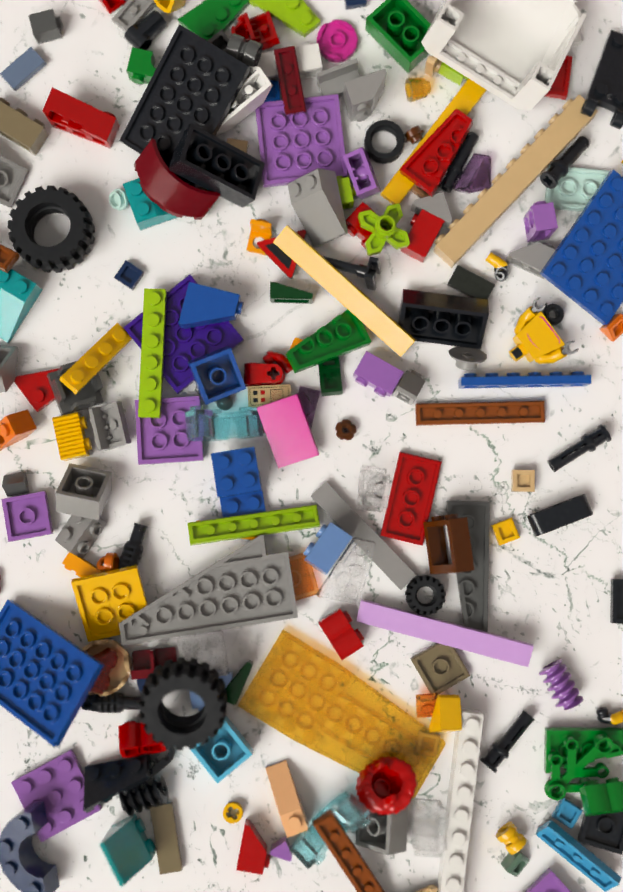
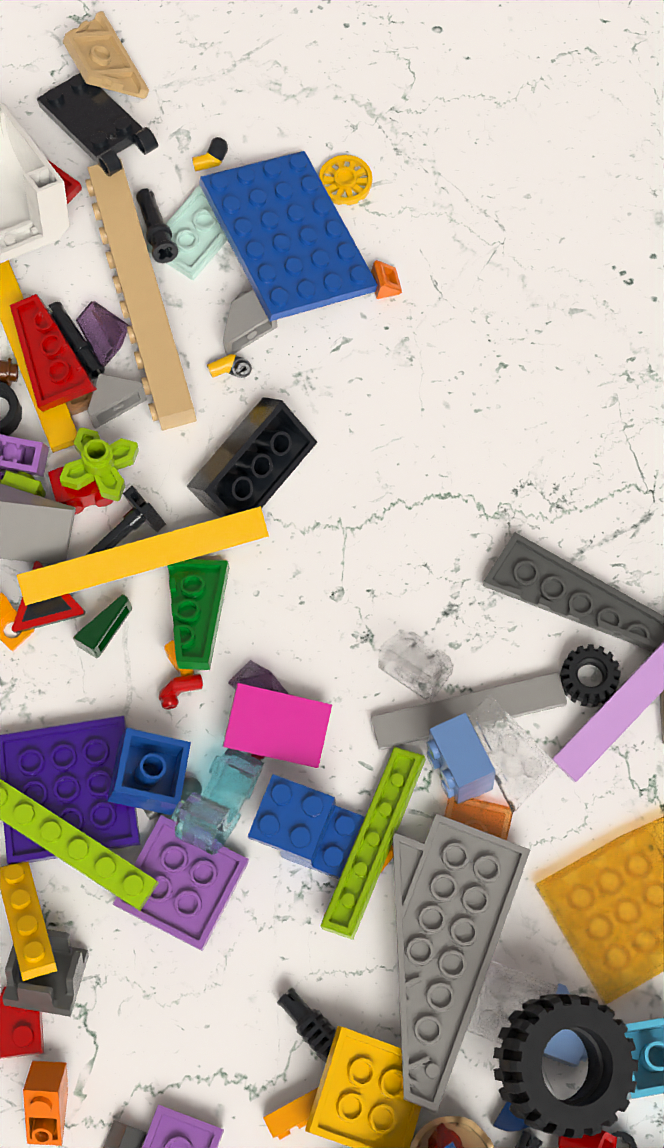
camera: 55 degrees left, 15 degrees down
yellow brick [52,412,92,461] -> none
light grey brick [55,463,112,520] -> none
light grey bracket [55,515,107,558] -> none
light grey bracket [89,401,131,450] -> none
orange tile [96,553,119,572] -> none
dark red panel [131,647,177,680] -> none
blue slope [178,282,244,329] -> none
dark green slope [225,660,254,705] -> none
red piece [244,363,285,387] -> none
tan tile [248,384,291,408] -> none
dark green slope [318,357,343,397] -> none
red brick [318,608,364,660] -> none
reddish brown plate [335,419,356,441] -> none
medium lavender brick [353,351,404,398] -> none
red tile [380,452,442,546] -> none
light grey slope [393,370,425,406] -> none
red brick [401,209,445,263] -> none
dark orange tile [415,401,545,426] -> none
reddish brown window [423,514,475,574] -> none
pearl dark grey tile [447,265,495,299] -> none
light grey piece [449,347,487,370] -> none
blue plate [458,371,591,389] -> none
yellow tile [491,518,520,546] -> none
yellow torso [509,297,579,364] -> none
tan plate [511,470,535,492] -> none
medium lavender brick [523,201,558,243] -> none
black beam [527,494,593,537] -> none
black plate [542,304,564,325] -> none
black pin [547,424,612,472] -> none

